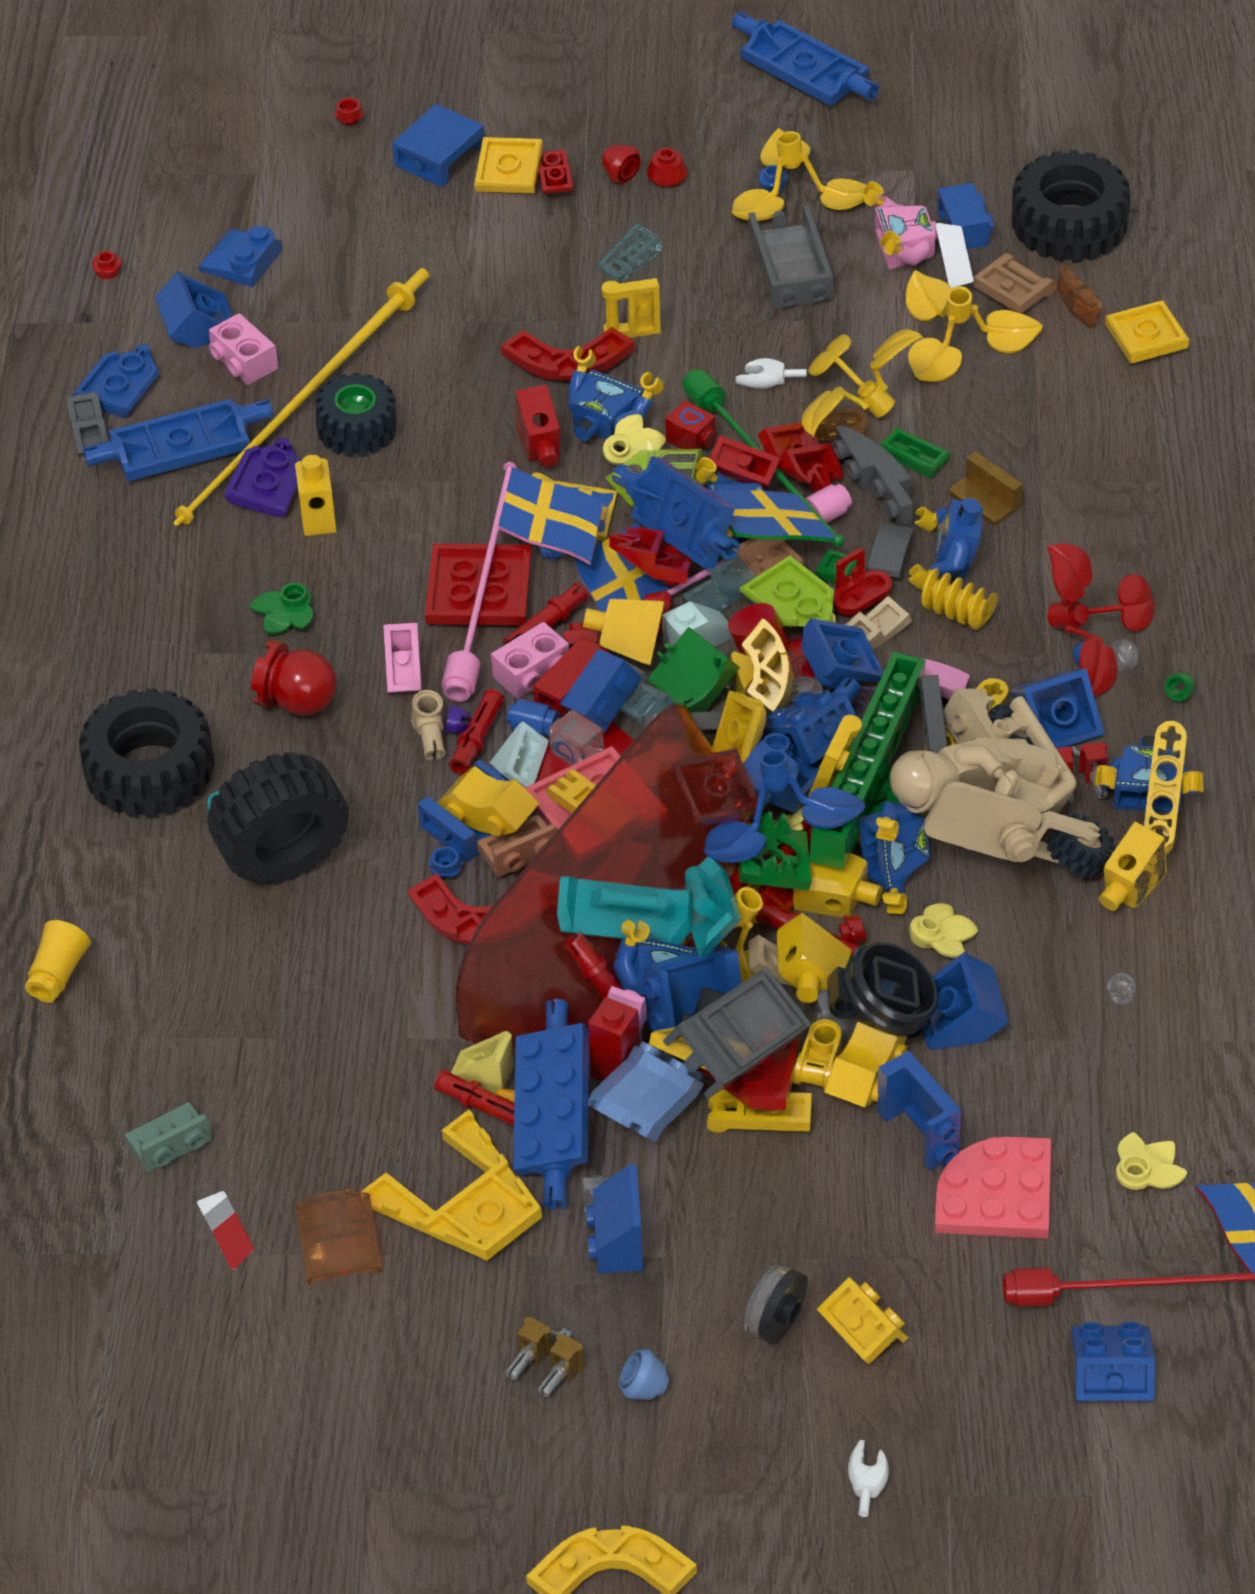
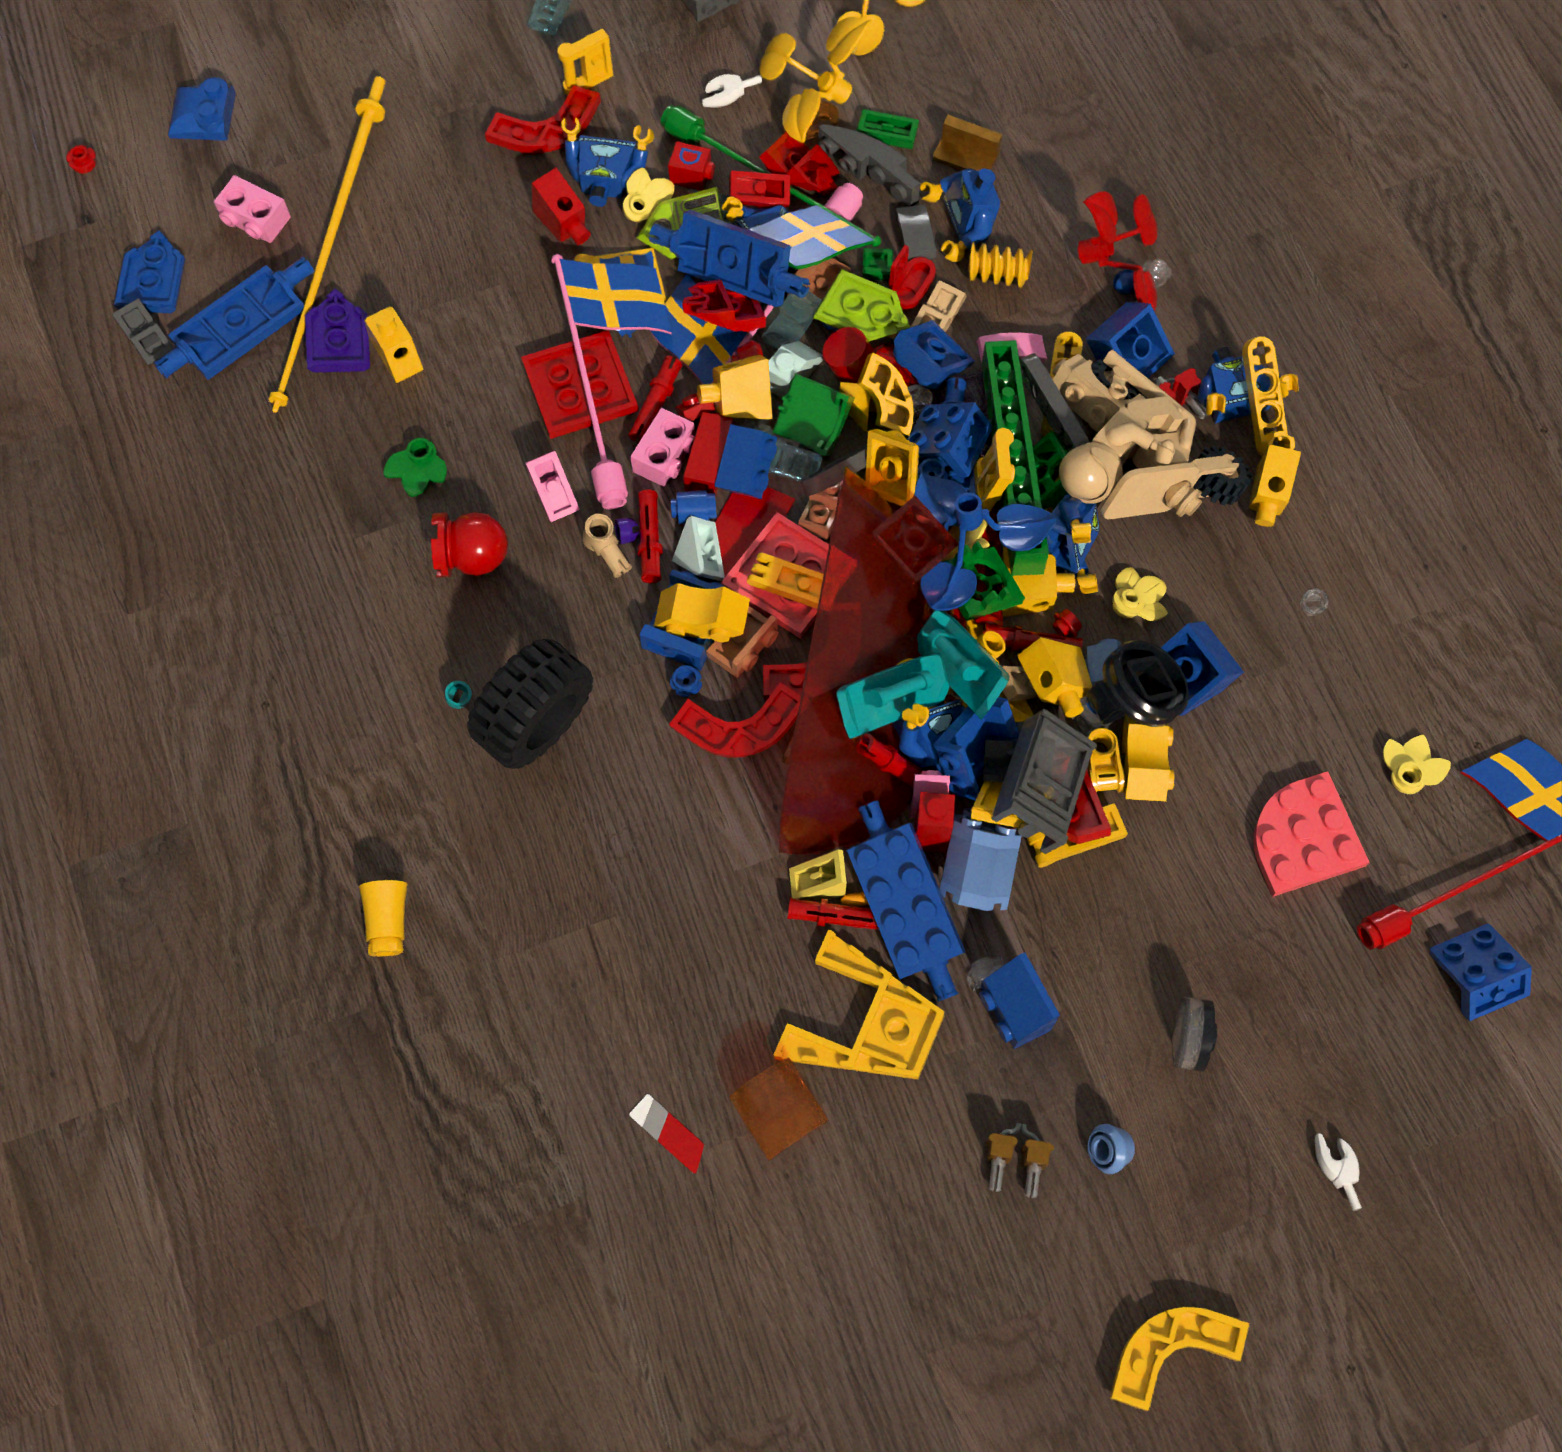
camera: 25 degrees left, 20 degrees up
black tyre [79,688,214,818] -> none
sand green bracket [124,1102,212,1173] -> none
blue slope [155,271,233,348] -> none
black wheel [315,373,396,457] -> none
clear brick [549,710,604,765] -> none
yellow bracket [817,1277,909,1364] -> none
blue panel [877,1051,961,1171] -> none
green hinge [1165,672,1195,701] -> none

